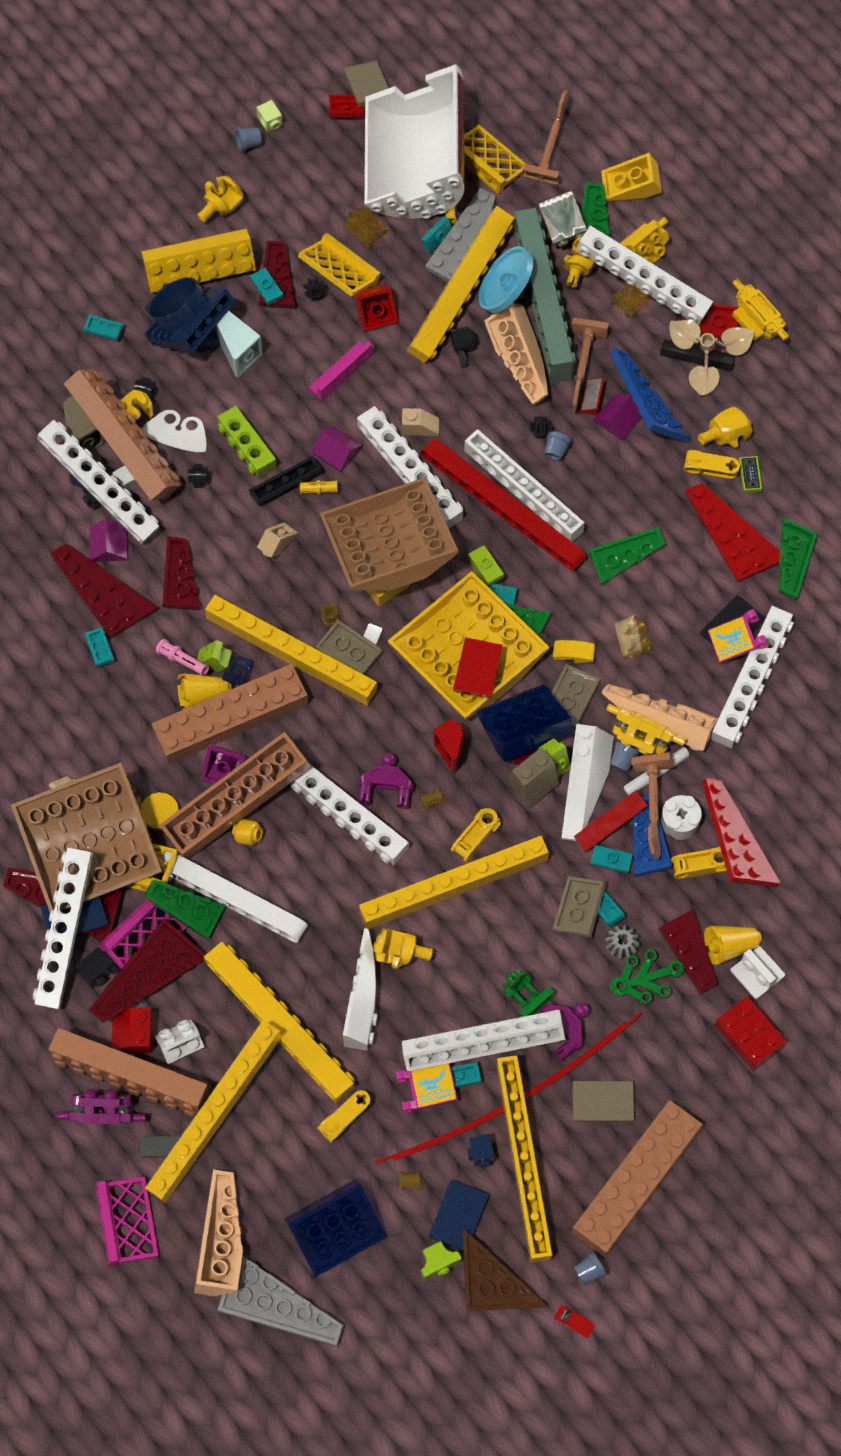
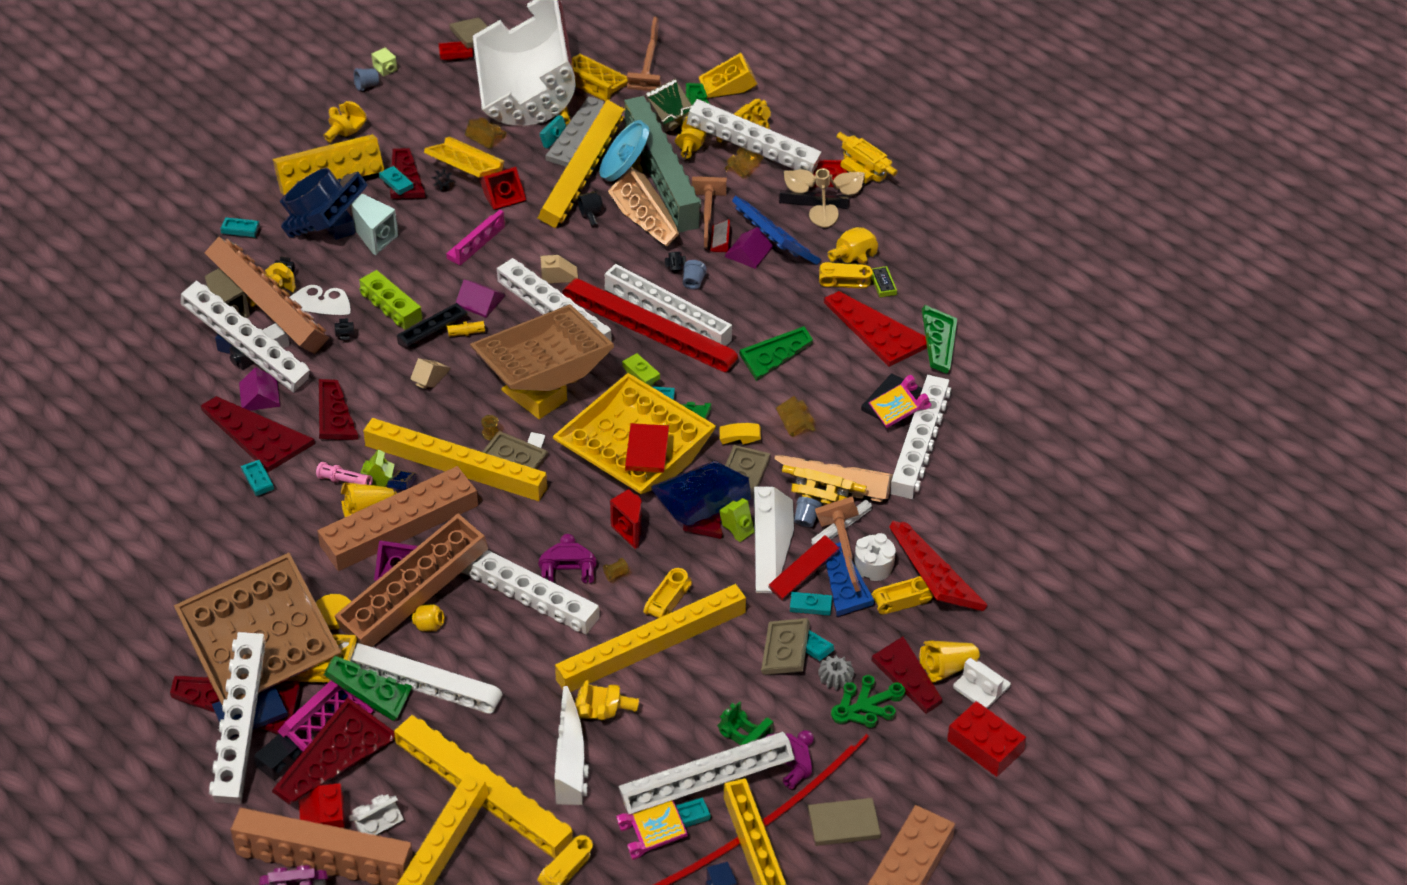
camera: 10 degrees left, 20 degrees down
dark tan slope [505,747,559,808] -> none

